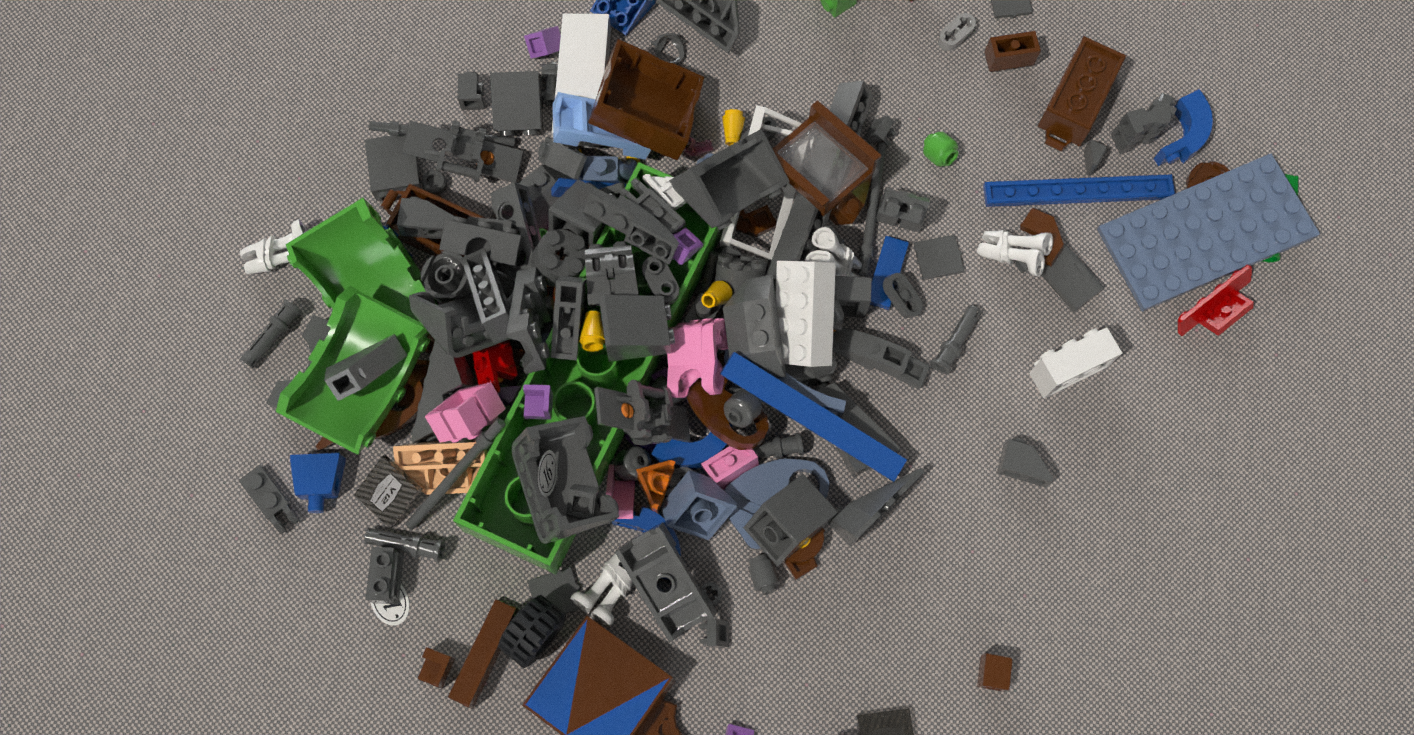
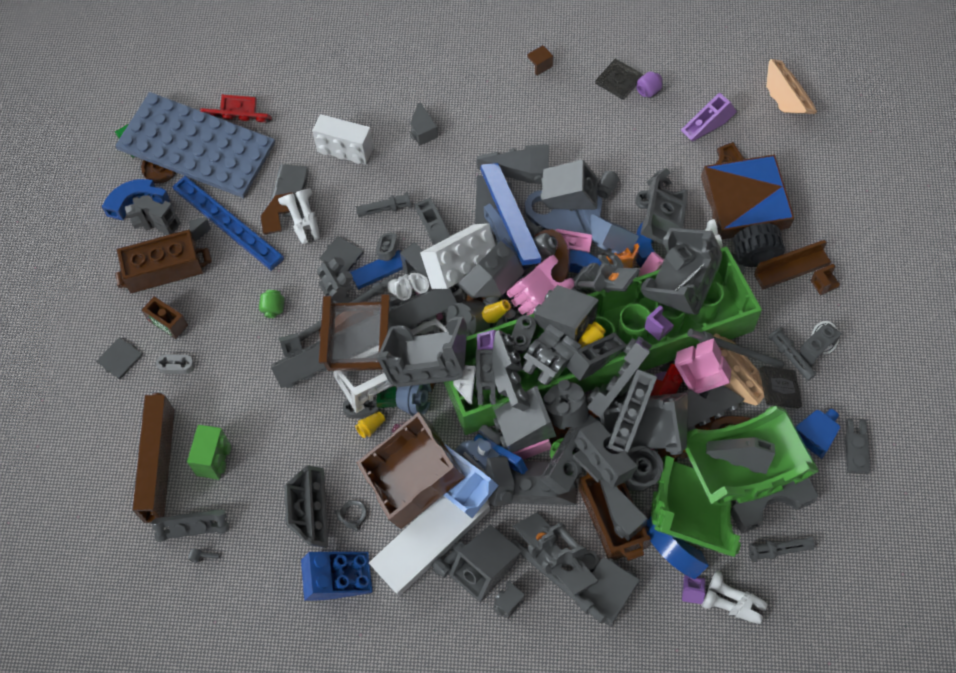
camera: 130 degrees left, 10 degrees down
medium lavender panel [524,26,561,59] -> none

